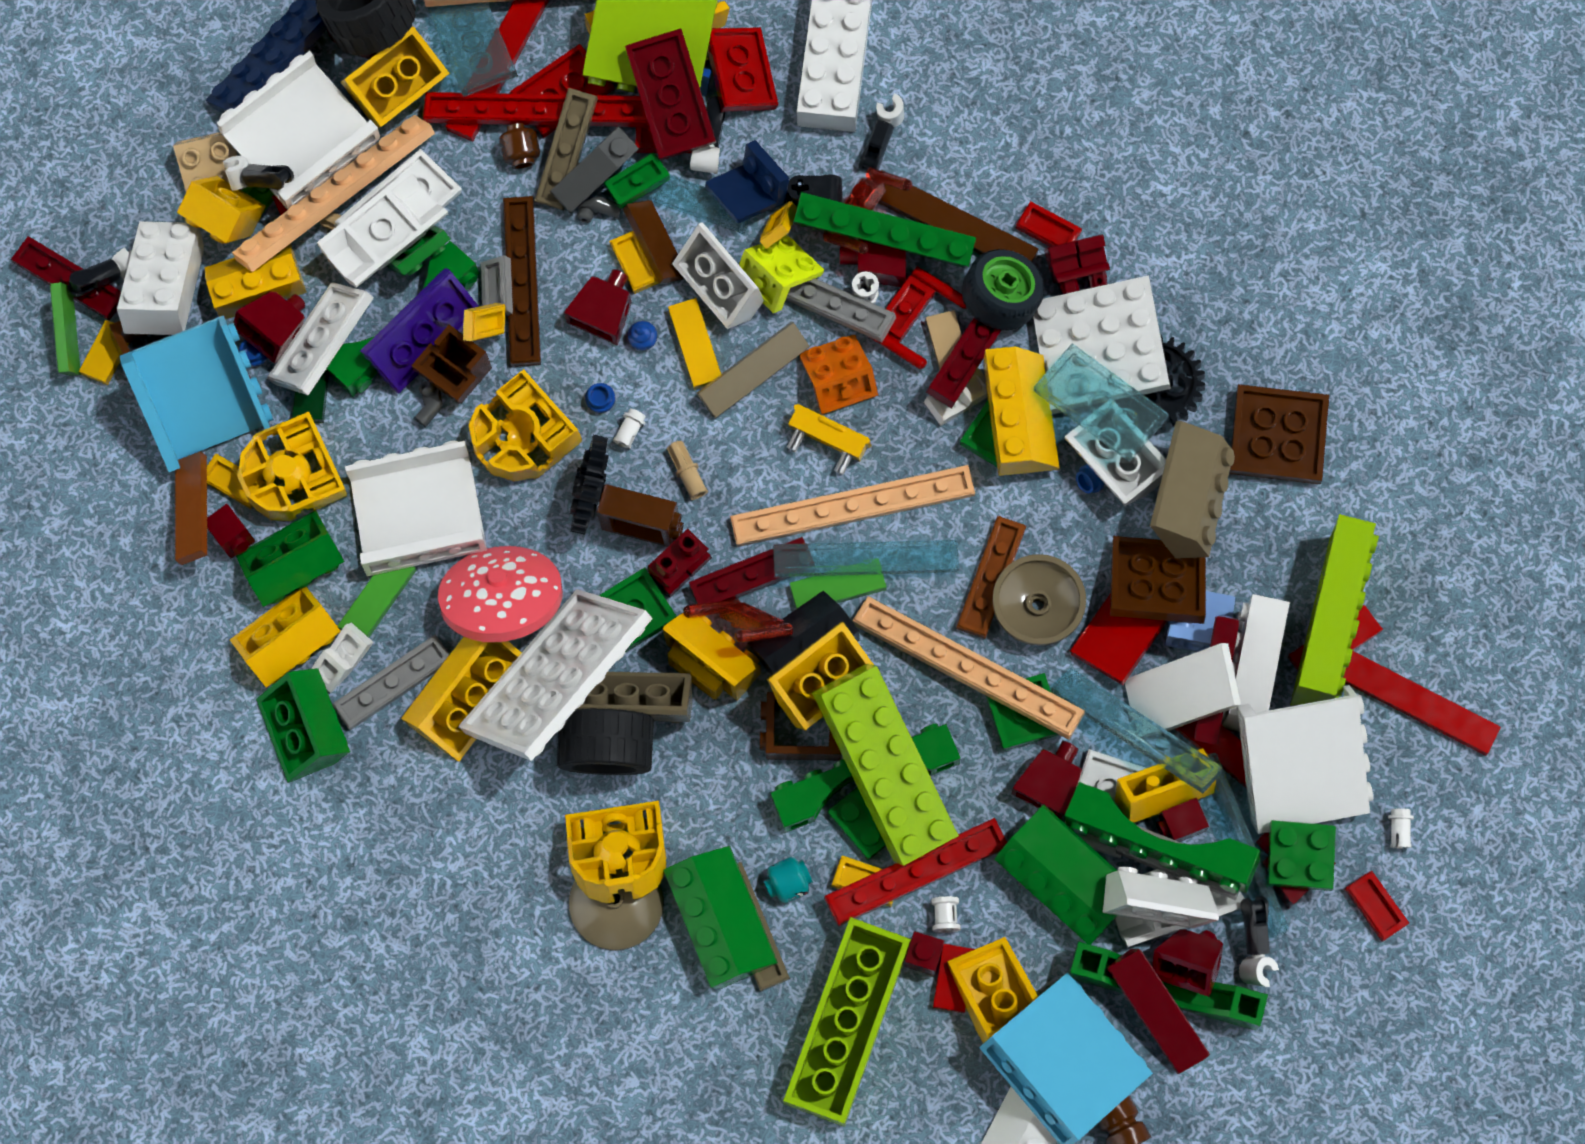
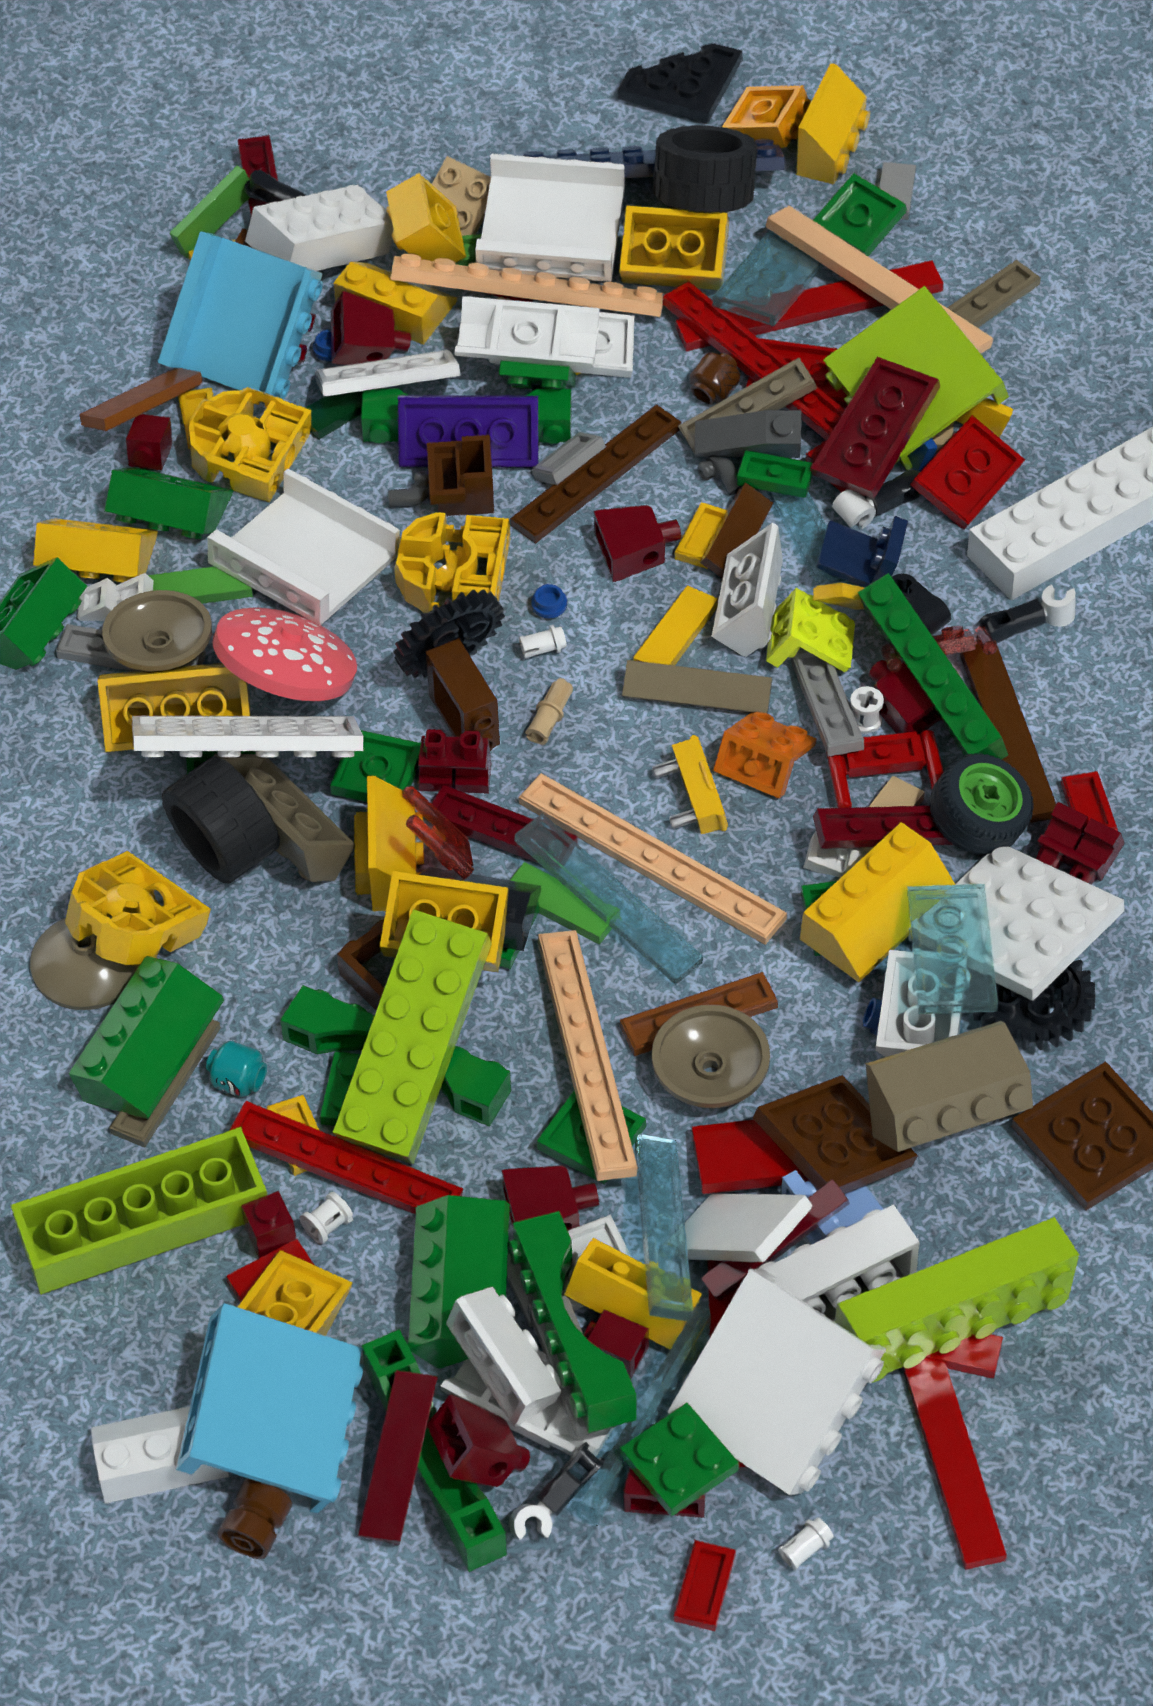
camera: 45 degrees right, 20 degrees down
black piece [223,156,294,191] -> none
yellow tile [463,303,505,341] -> none
blue plate [627,321,658,350] -> none
none -> dark tan dish [102,590,212,672]

